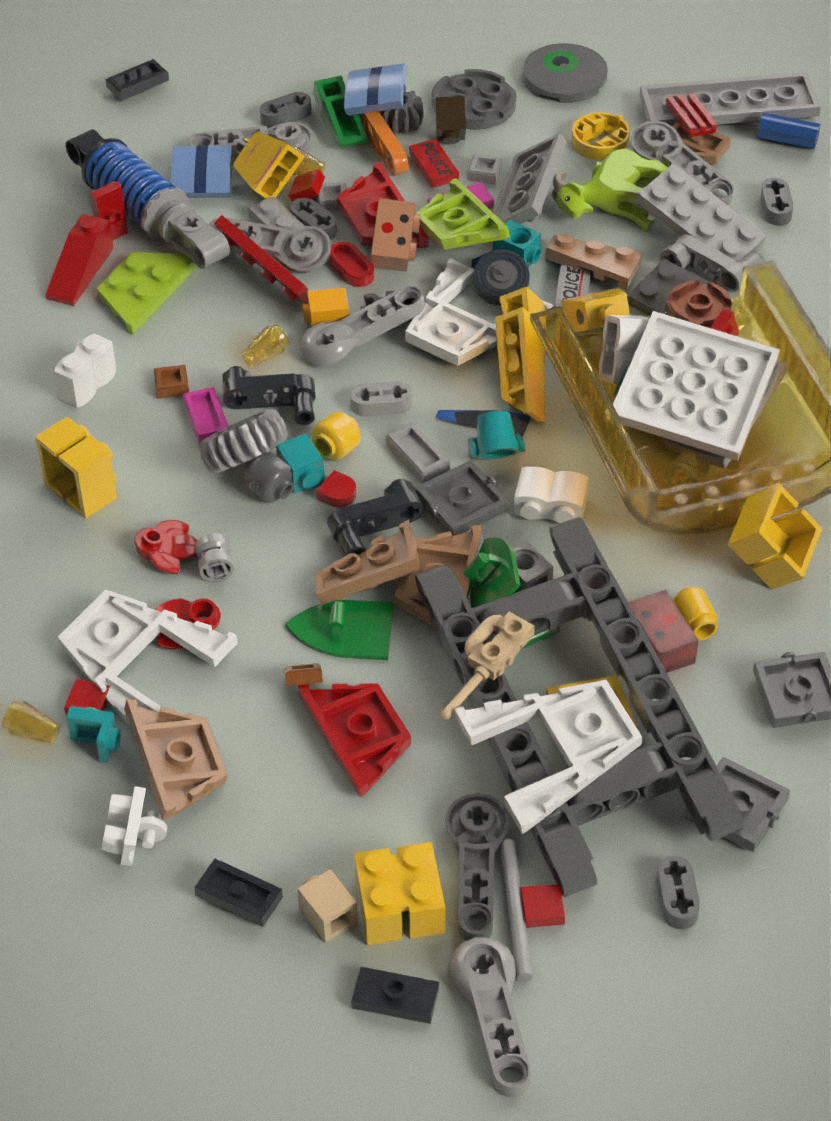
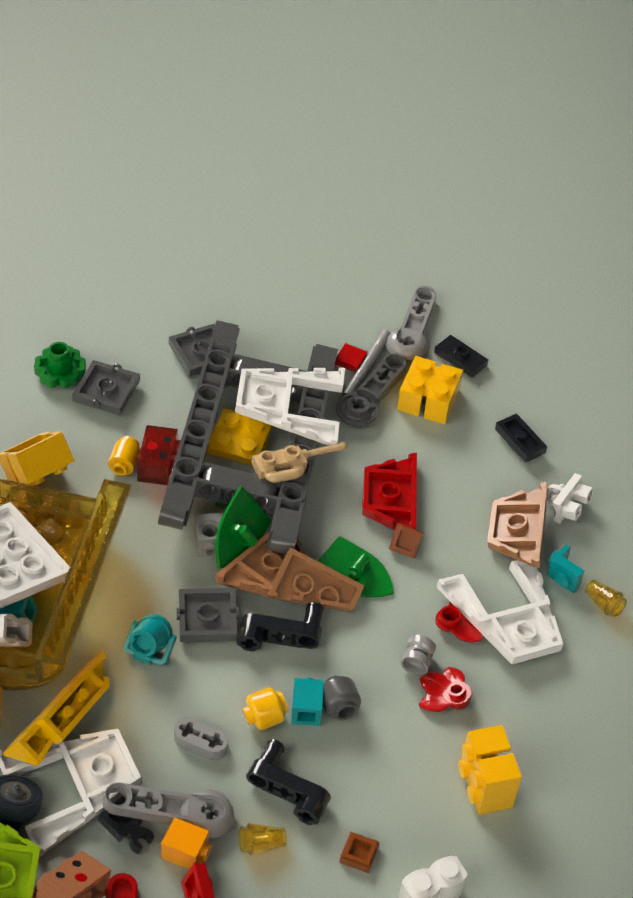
camera: 155 degrees left, 0 degrees up
red tile [64,679,110,715] -> none
dark pink tile [182,387,228,445] -> none
light grey gear [198,409,288,473] -> none
tan brick [297,869,358,943] -> none
red tile [316,470,357,507] -> none
light grey tile [386,423,450,483] -> none
black sticker [436,410,531,438] -> none
white brick [514,467,589,523] -> none
dark grey beam [656,856,700,930] -> none

